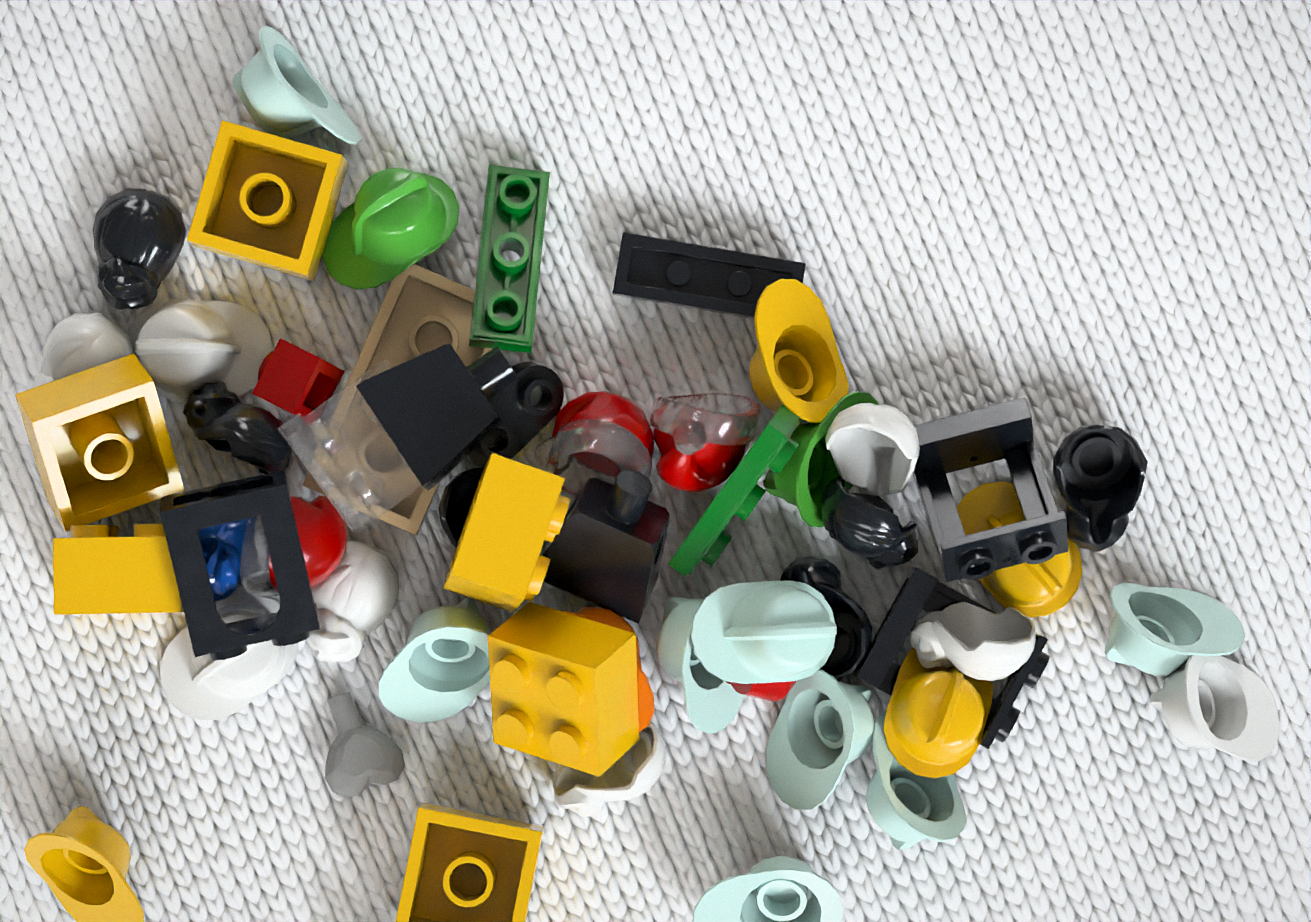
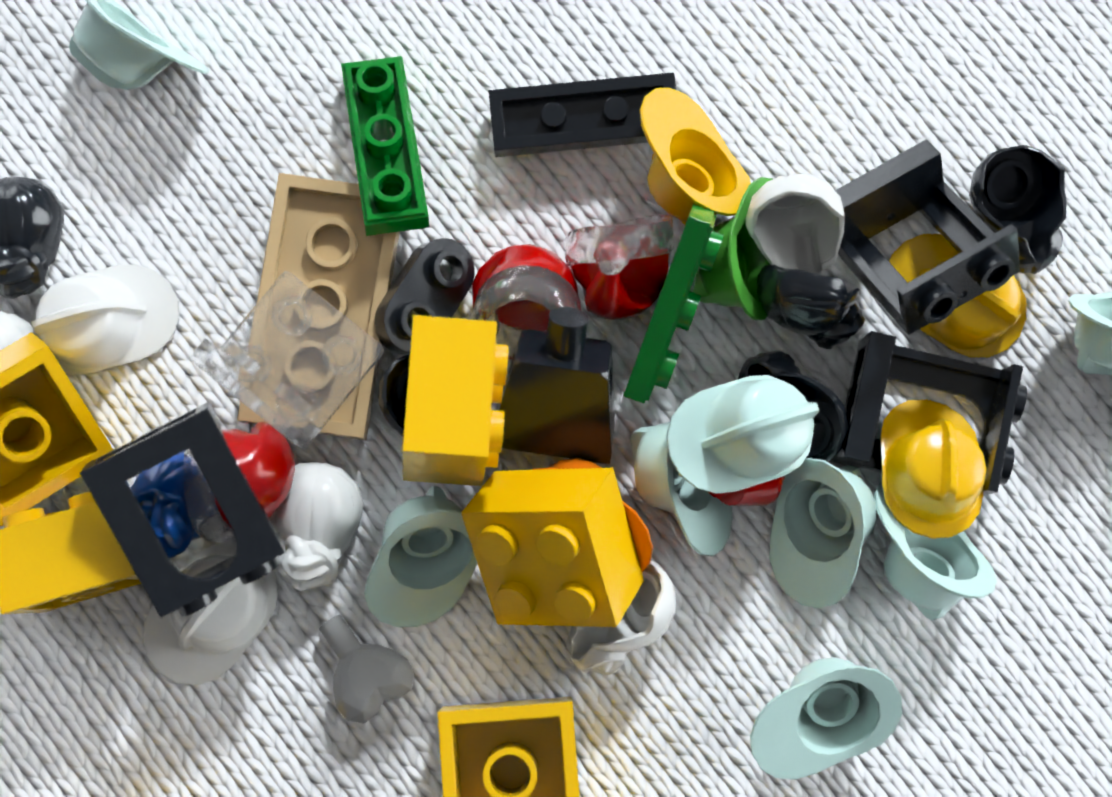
camera: 15 degrees left, 5 degrees down
black hair [182,381,294,475] -> none
yellow brick [187,120,349,282] -> none
red plate [252,338,345,426] -> none
bright green piece [322,168,460,290] -> none
black torso [356,343,518,490] -> none
white hair [911,602,1036,681] -> none

